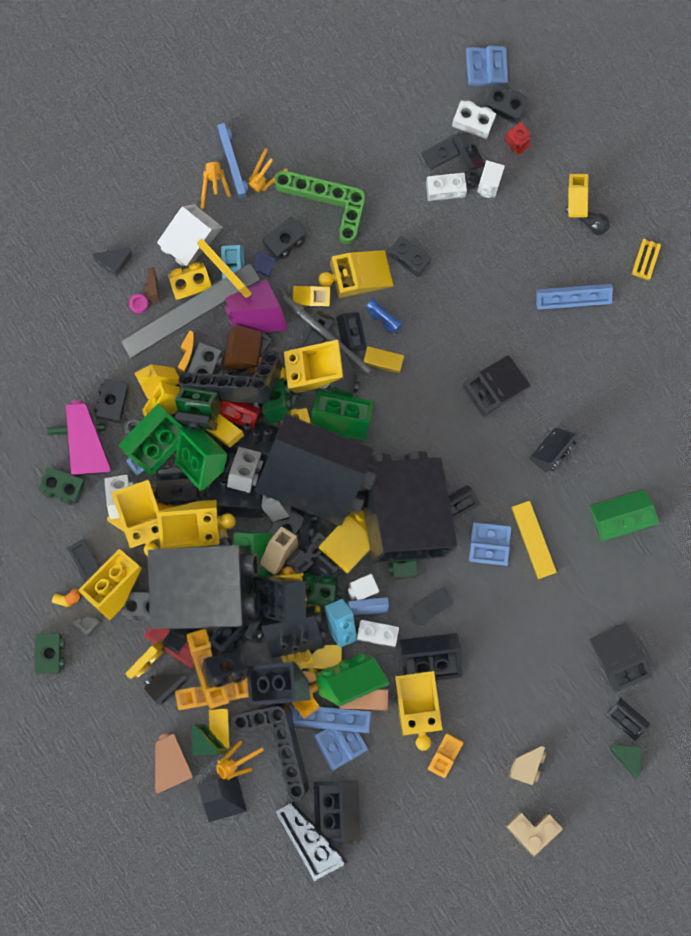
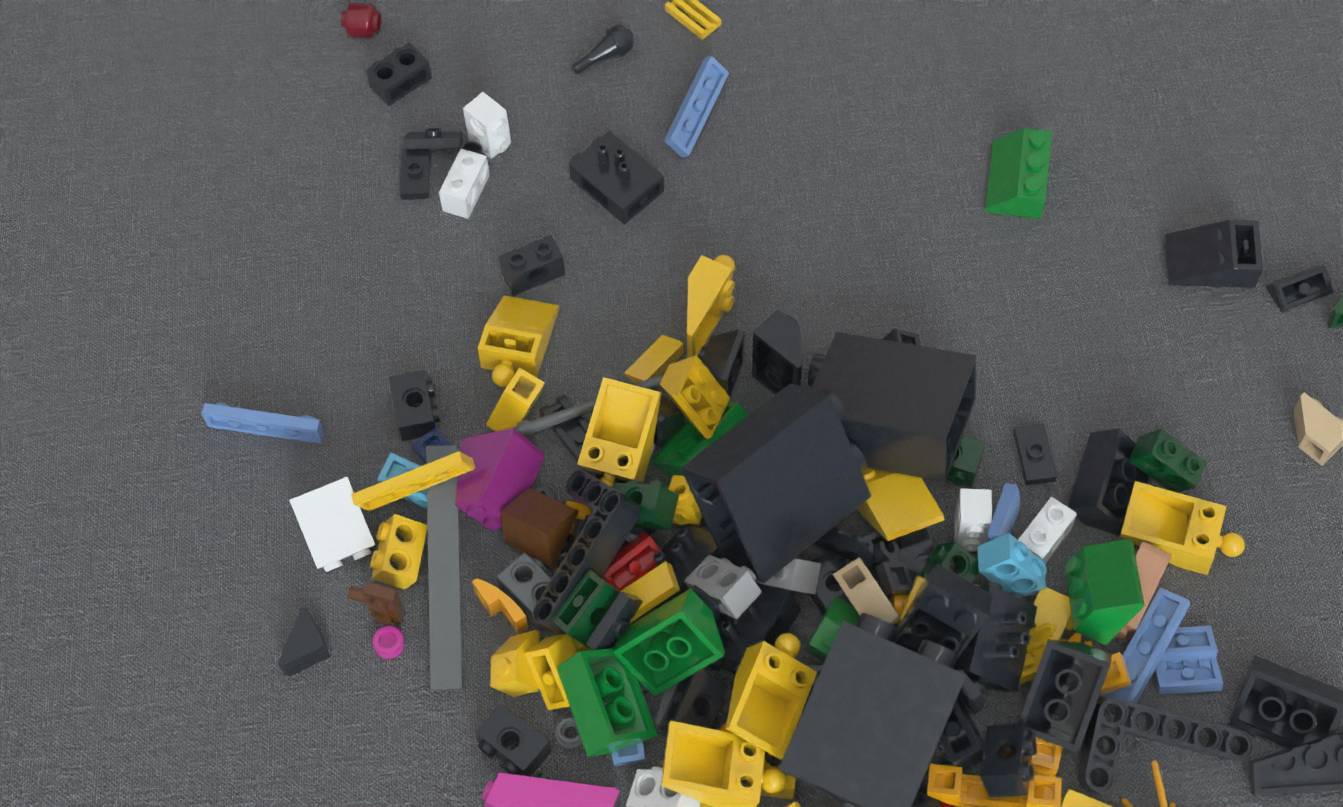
camera: 55 degrees left, 20 degrees down
light orange plant [200,162,231,209] -> none
light orange plant [247,148,288,193] -> none
bright green beam [274,171,365,245] -> none
black slope [336,312,367,352] -> none
blue plate [366,298,403,334] -> none
light orange slope [428,732,464,778] -> none
white brick [452,100,496,139] -> none
black slope [462,355,531,417] -> none
medium blue slope [466,46,508,86] -> none
medium blue slope [469,521,511,566] -> none
red window [505,122,532,155] -> none
yellow tile [511,501,557,579] -> none
black slope [529,427,578,473] -> none
yellow slope [568,174,589,217] -> none
none -> dark red head [341,2,382,39]
none -> black piece [569,131,664,225]
none -> yellow slope [660,355,730,439]
none -> yellow slope [687,255,735,358]
none -> black slope [699,330,745,398]
none -> black slope [752,309,802,395]
none -> dark green brick [1129,428,1207,493]

